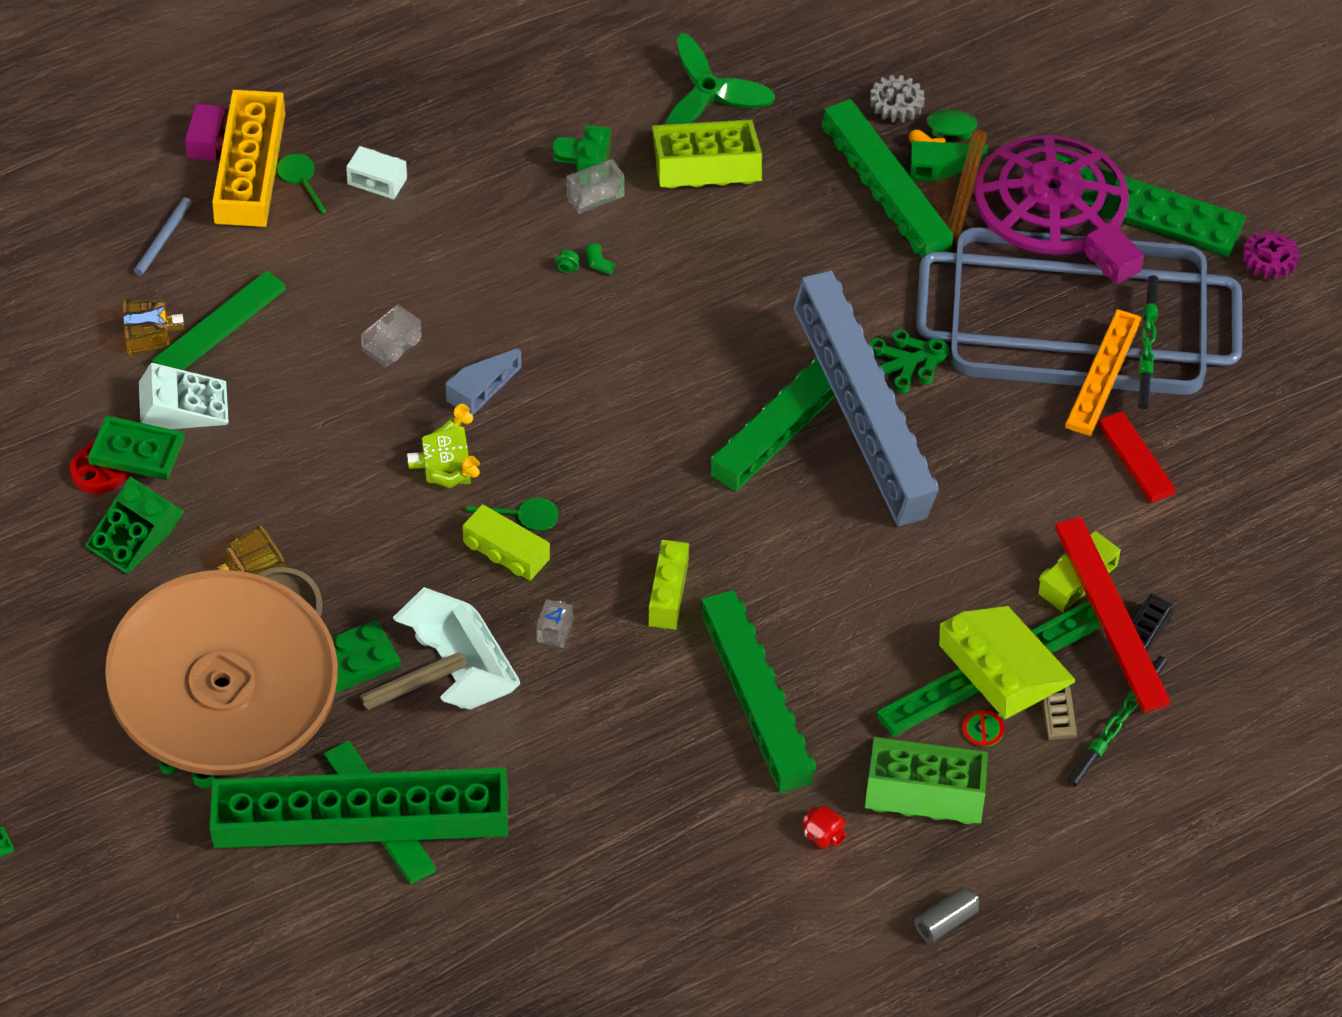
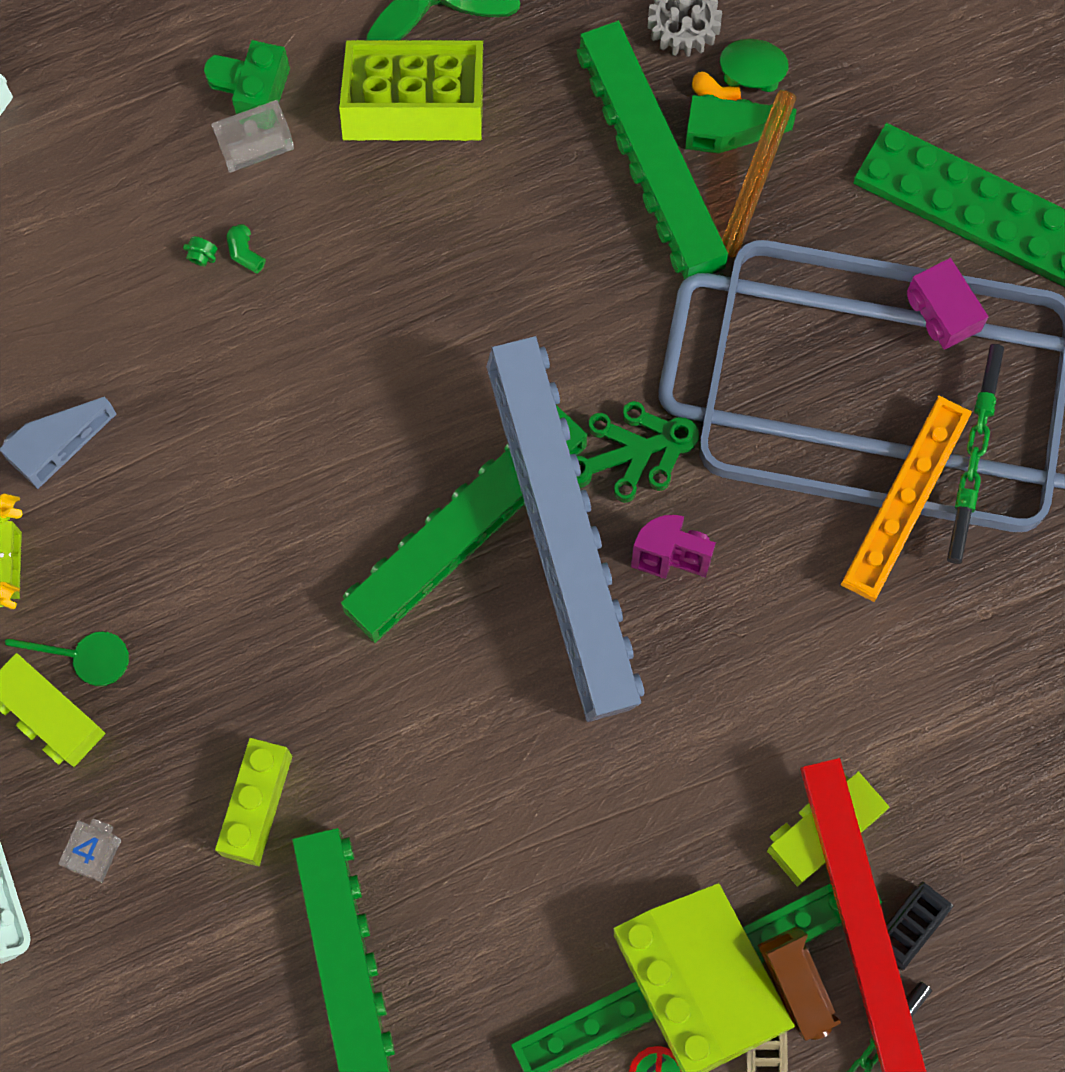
camera: 10 degrees right, 20 degrees up
magenta dish [974,135,1129,255] -> none
red tile [1098,411,1176,503] -> none
none -> magenta brick [631,515,716,579]
none -> reddish brown window [757,926,841,1041]

